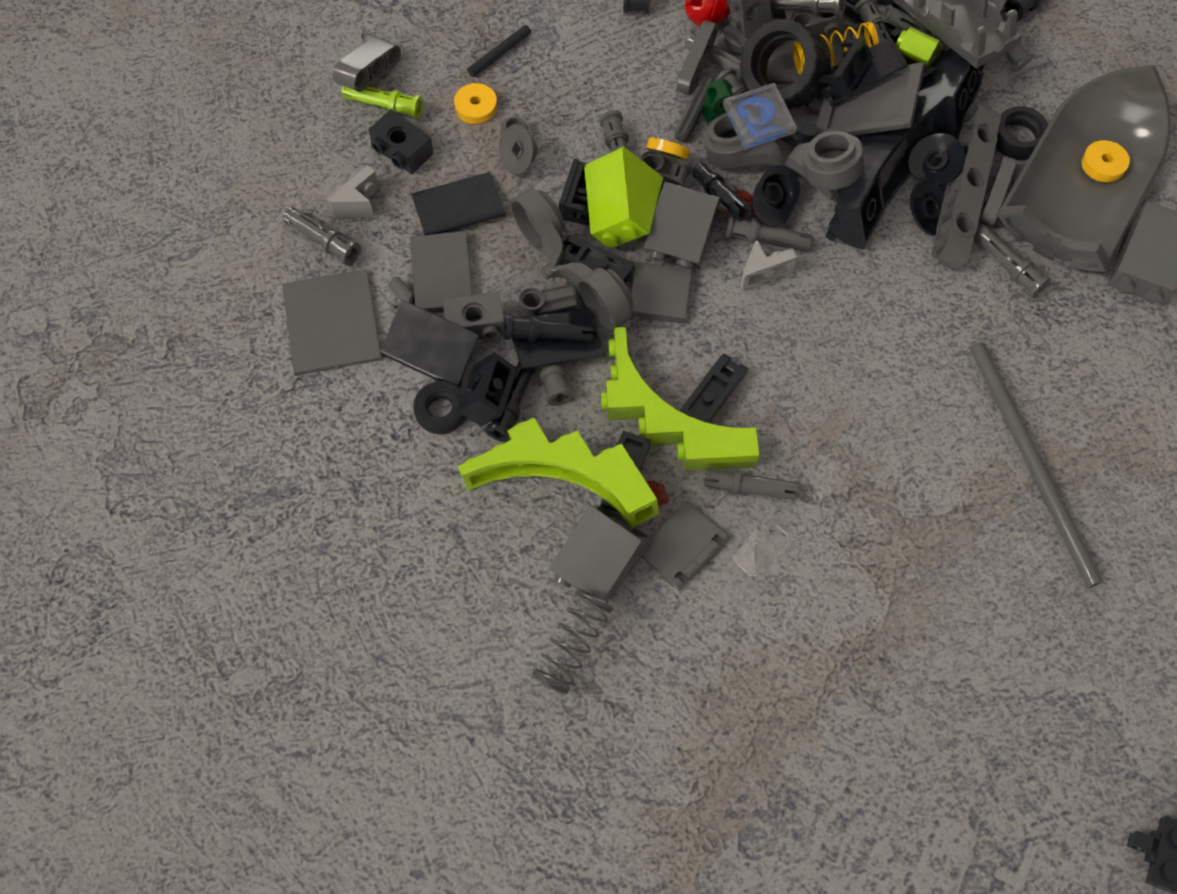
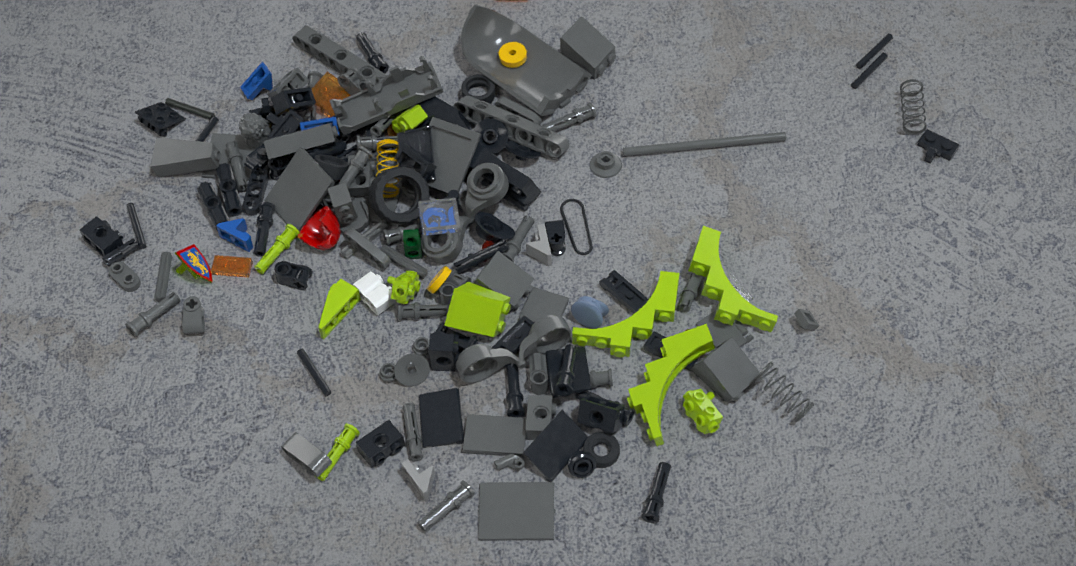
camera: 75 degrees left, 10 degrees down
yellow piece [454,83,497,124] -> none
none -> lime slope [318,279,361,339]
none -> white brick [353,271,396,315]
none -> lime brick [387,271,421,304]
none -> dark grey pin [402,403,423,461]
none -> dark grey plate [413,337,430,356]
none -> black brick [428,333,460,372]
none -> black pin [506,363,525,418]
none -> black piece [545,220,566,256]
none -> black piece [560,198,593,255]
none -> black brick [568,451,596,478]
none -> sand blue piece [571,296,609,329]
none -> dark grey piece [589,151,622,178]
none -> black pin [641,462,671,523]
none -> lime brick [682,388,723,434]
none -> lime arch [688,226,778,332]
none -> dark grey plate [794,309,819,331]

